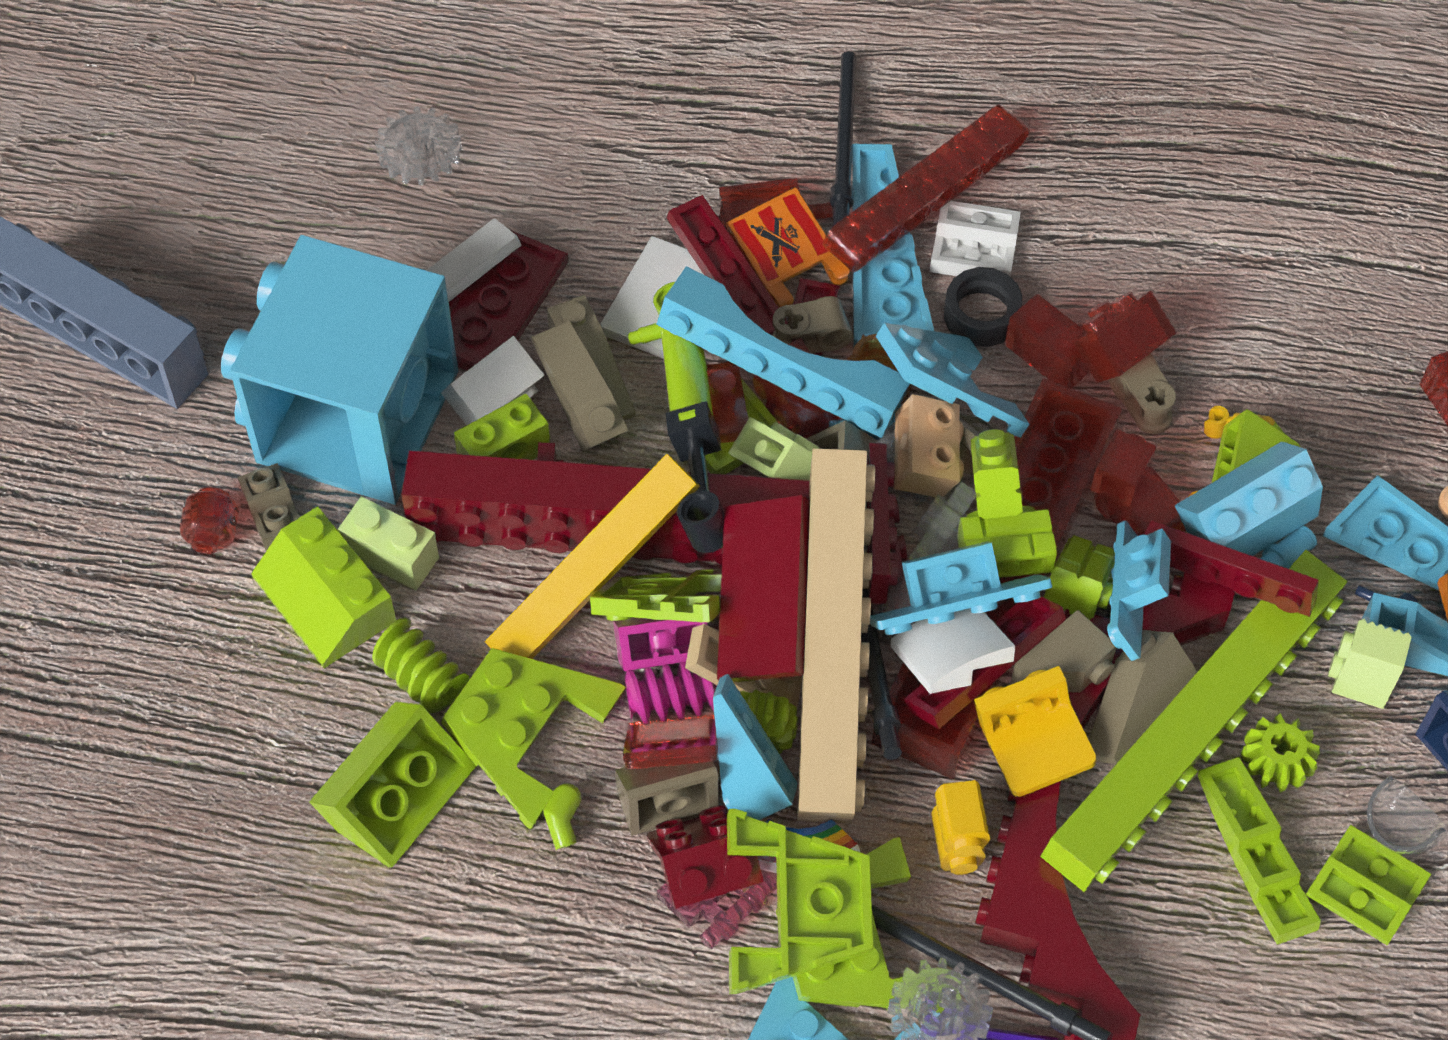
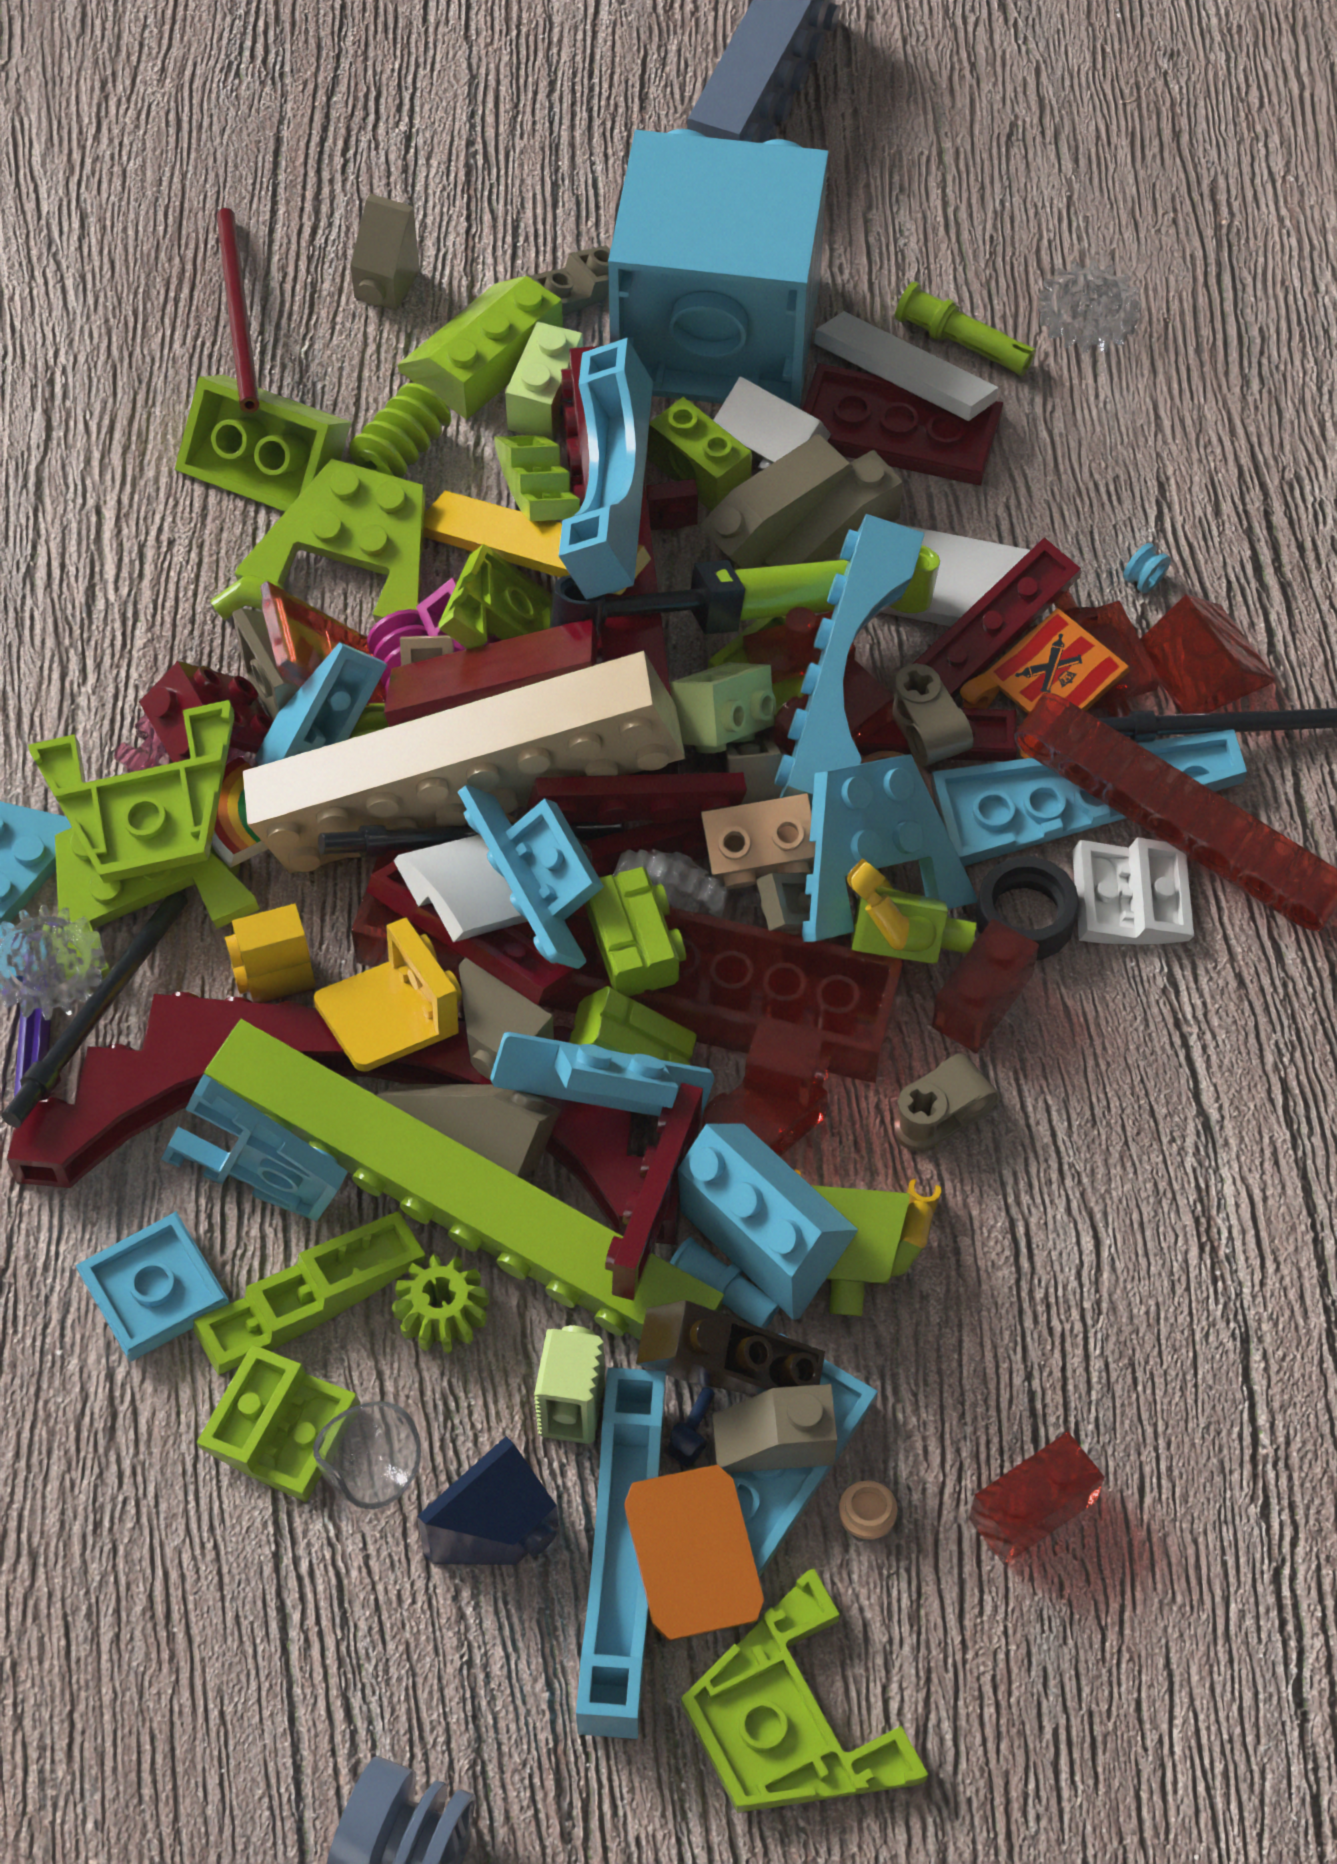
camera: 80 degrees right, 0 degrees up
clear red head [180,487,239,554] -> none
lime brick [970,429,1023,519] -> none
clear red brick [1072,291,1176,383] -> none
none -> medium azure plate [75,1212,230,1363]
none -> medium azure wing [161,1074,348,1222]
none -> dark red piece [217,208,260,413]
none -> dark tan slope [350,193,420,311]
none -> lime slope [495,435,580,521]
none -> medium azure arch [558,338,653,600]
none -> dark brown slope [636,1300,826,1396]
none -> dark tan slope [712,1384,837,1473]
none -> lime torso [847,859,976,963]
none -> lime pin [895,281,1036,376]
none -> medium azure bush [1123,543,1171,593]
none -> clear red slope [1135,594,1275,714]

